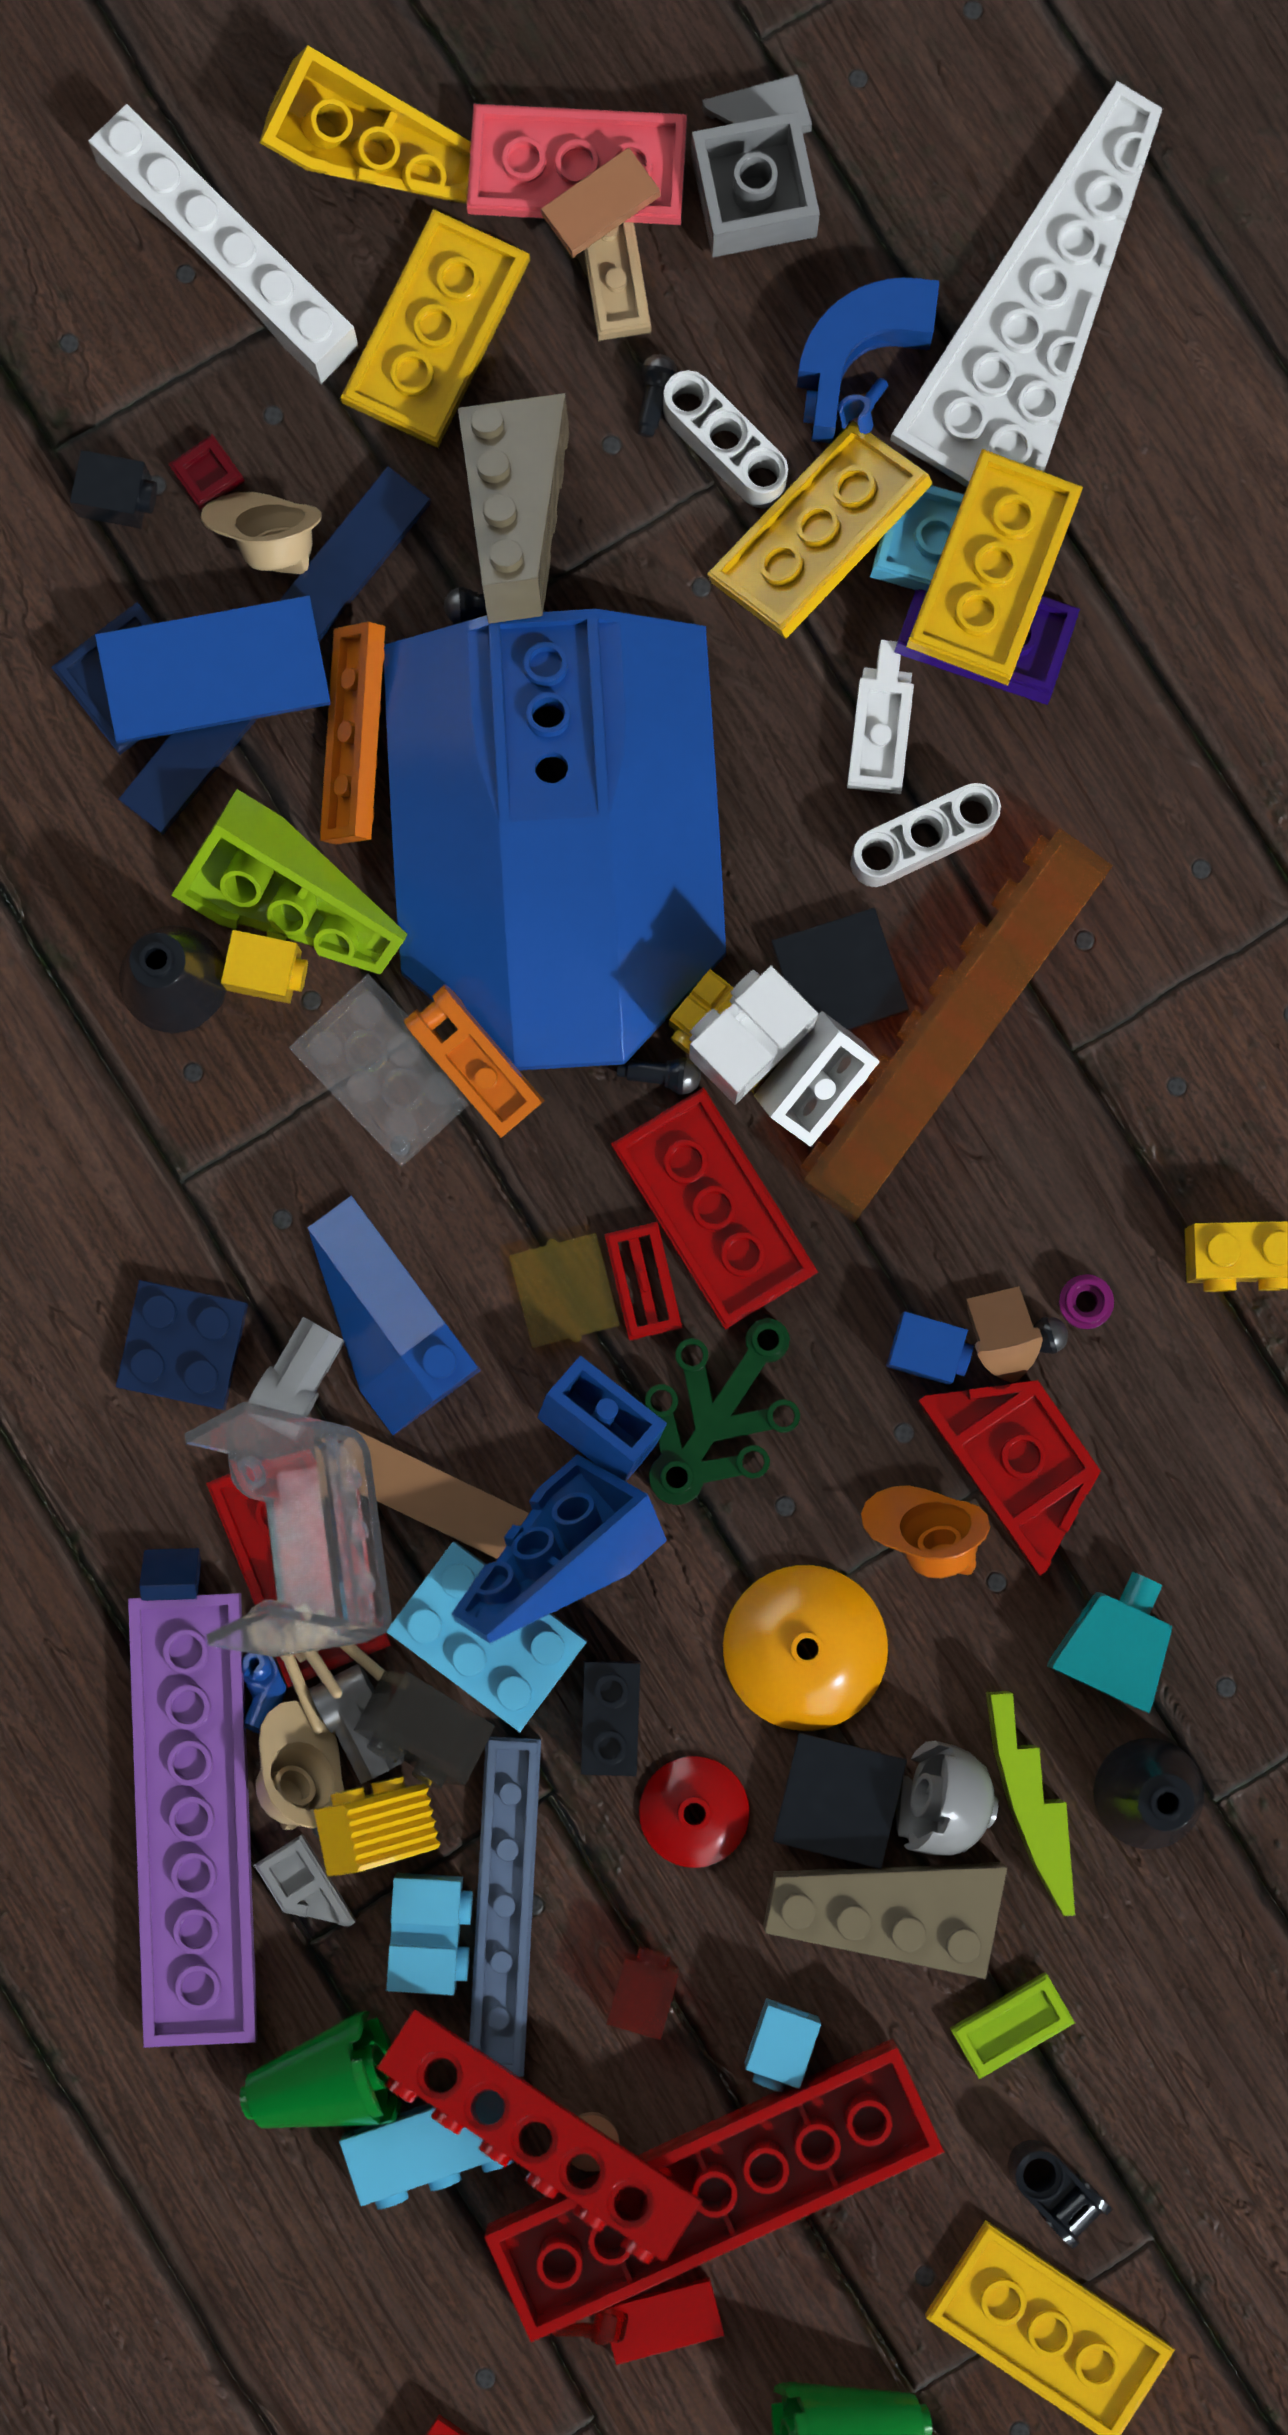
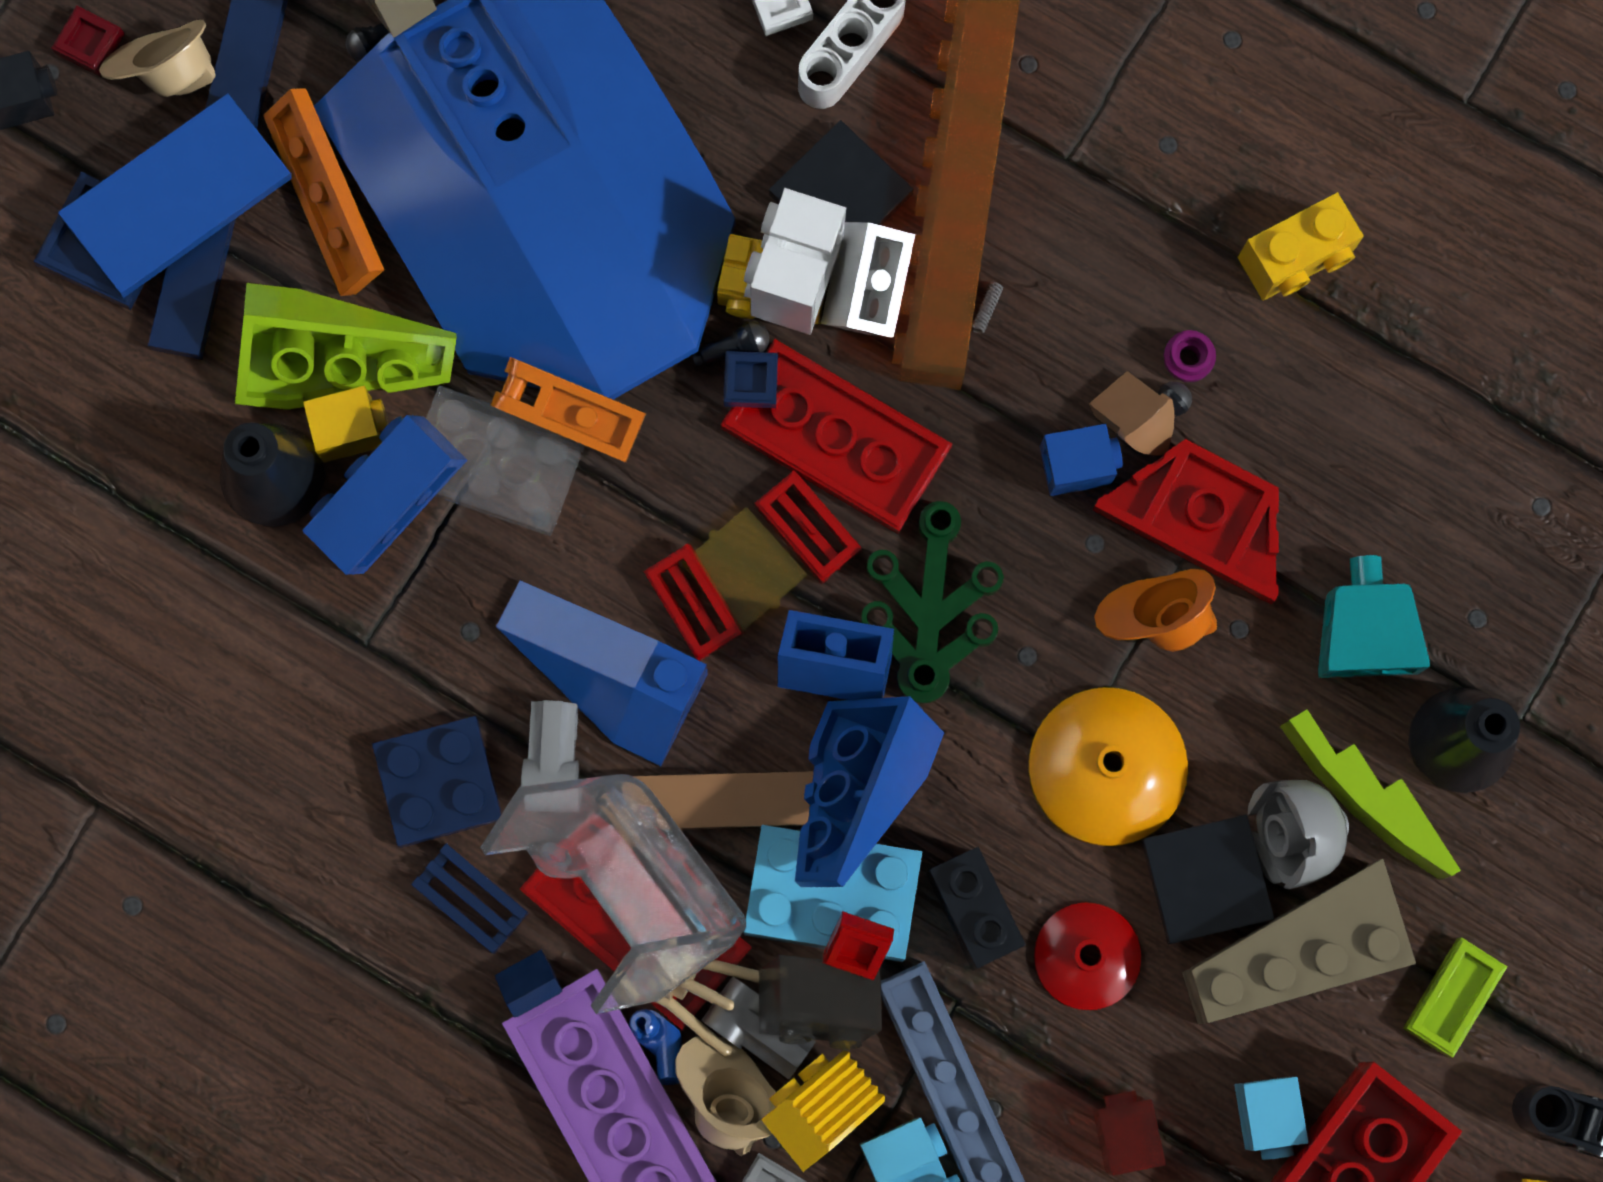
camera: 30 degrees left, 5 degrees down
none -> blue brick [302,415,468,575]
none -> dark blue tile [411,843,529,954]
none -> red tile [643,544,745,661]
none -> dark blue tile [724,351,778,408]
none -> red tile [822,911,894,981]
none -> light grey leg [972,281,1003,333]

